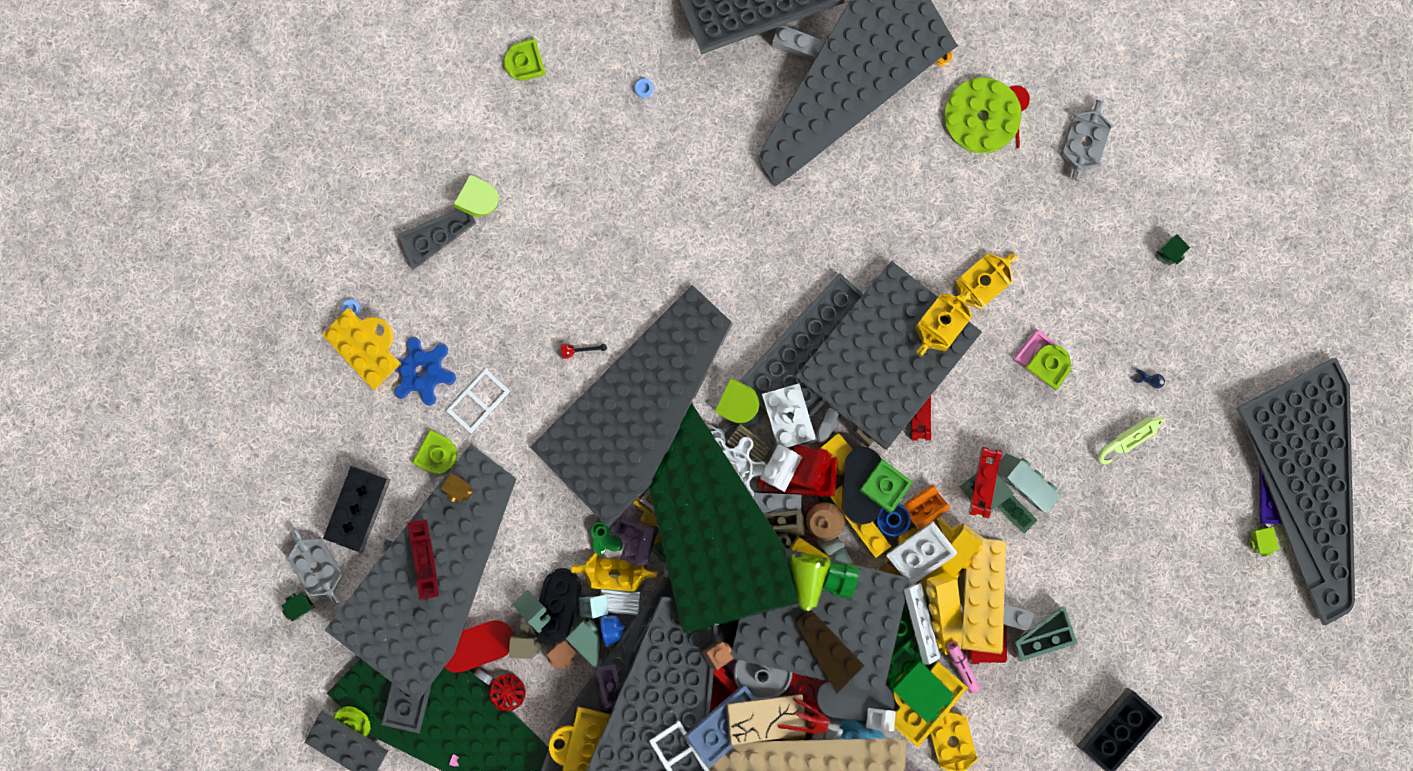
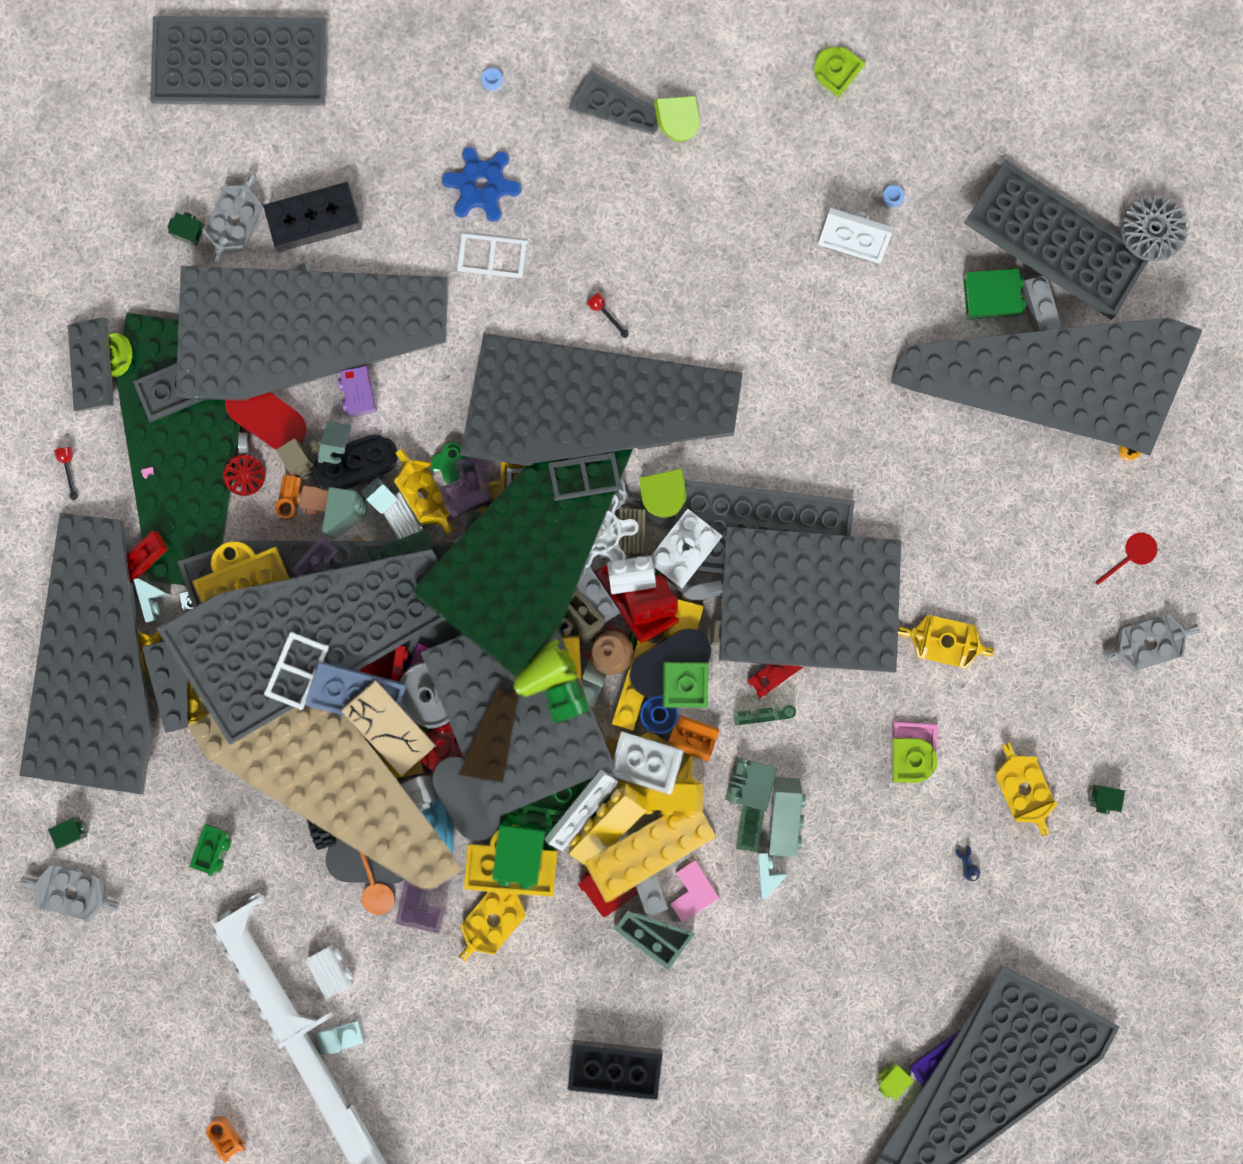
camera: 55 degrees right, 0 degrees up
yellow plate [322,308,401,390] -> none
dark red slope [407,519,439,600] -> none
lime tile [412,429,458,474] -> none
pearl gold brick [441,473,473,504] -> none
blue piece [601,615,625,647] -> none
nougat brick [701,640,733,670] -> none
red plant [778,697,830,735] -> none
white panel [866,708,896,731] -> none
yellow plate [915,289,972,357] -> none
lime plate [944,77,1021,154] -> none
bright pink pin [946,641,980,693] -> none
red plate [969,446,1002,519] -> none
yellowish green plate [1098,417,1164,464] -> none
none -> dark grey plate [150,16,327,106]
none -> orange piece [275,475,303,520]
none -> medium lavender brick [338,366,377,417]
none -> clear green plate [368,529,435,561]
none -> dark grey window [548,452,622,501]
none -> bright pink tile [670,860,719,922]
none -> clear green plate [733,705,796,726]
none -> light aqua slope [757,852,787,899]
none -> white plate [818,208,894,264]
none -> green brick [963,269,1025,320]
none -> yellow plate [994,741,1058,837]

